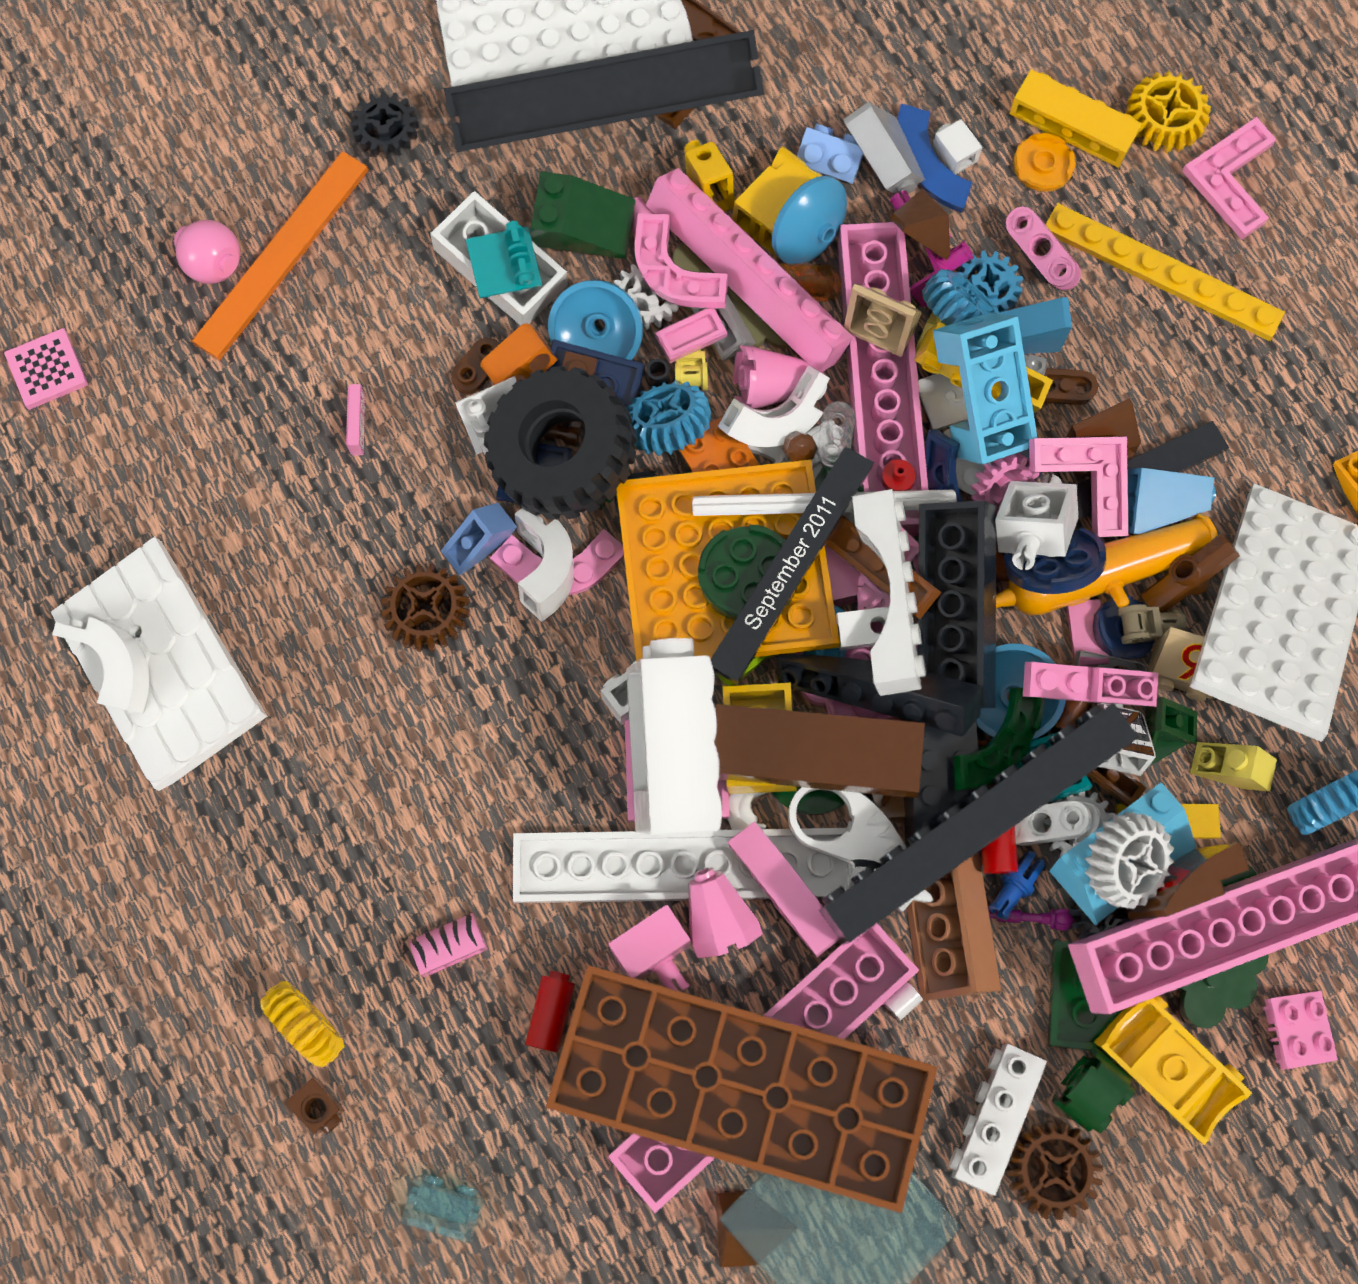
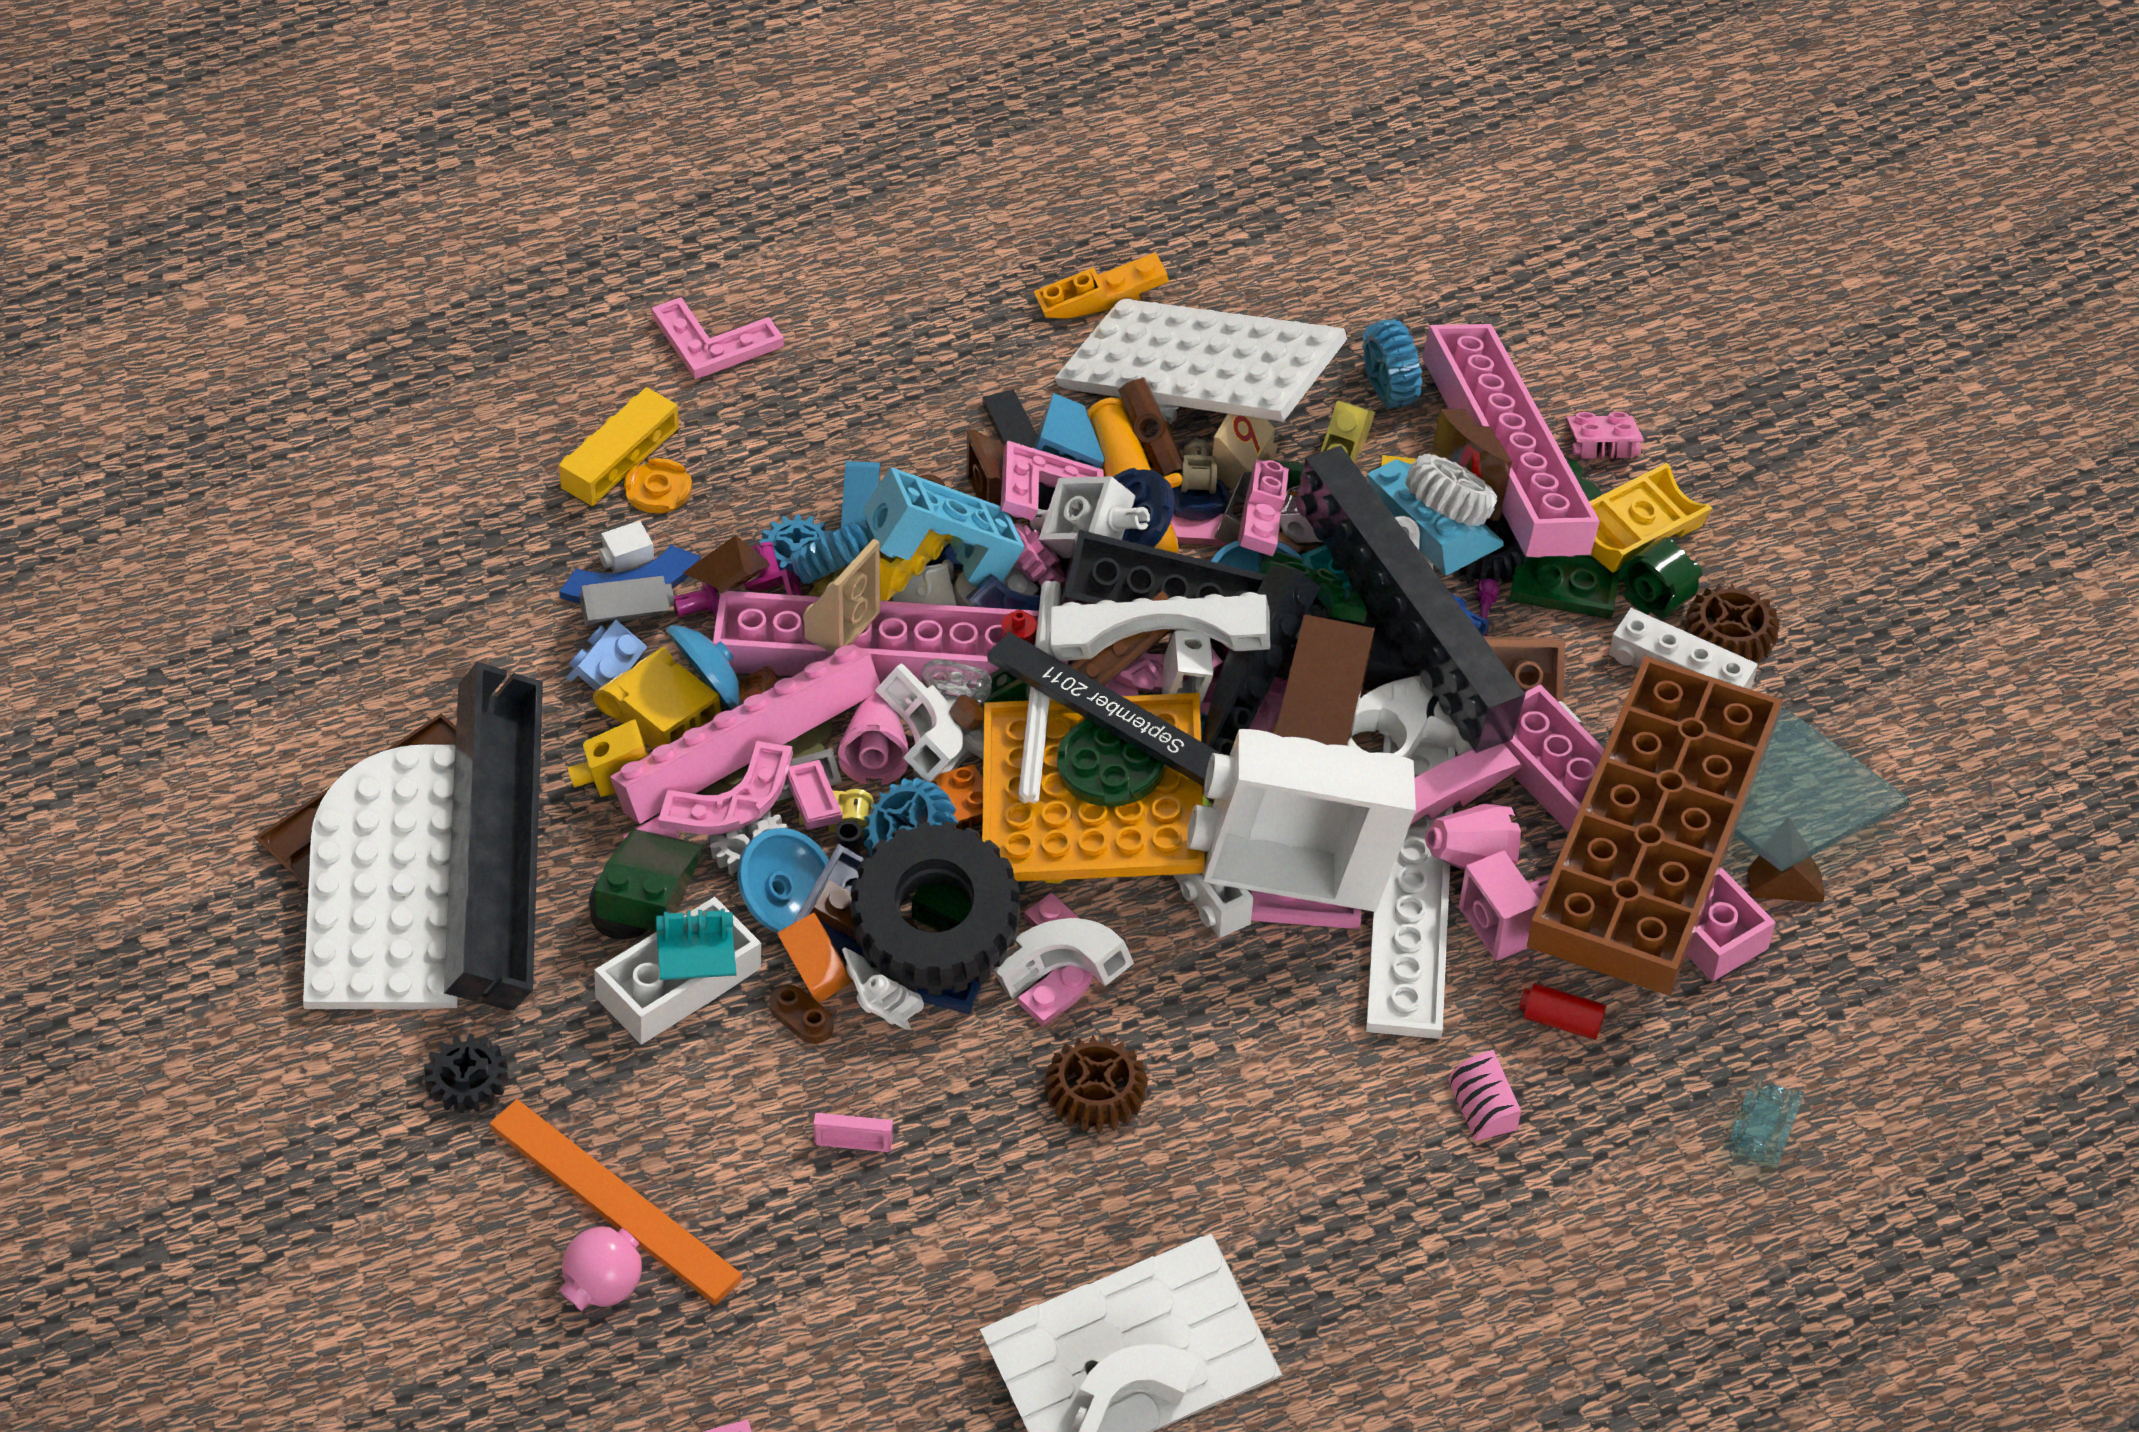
camera: 85 degrees left, 25 degrees down
yellow gear [260,980,344,1067] -> none
reddish brown brick [285,1077,345,1135] -> none
medium blue slope [441,503,517,576] -> none
bright pink piece [1006,207,1081,290] -> none
yellow plate [1046,203,1285,341] -> none
yellow gear [1125,70,1211,154] -> none

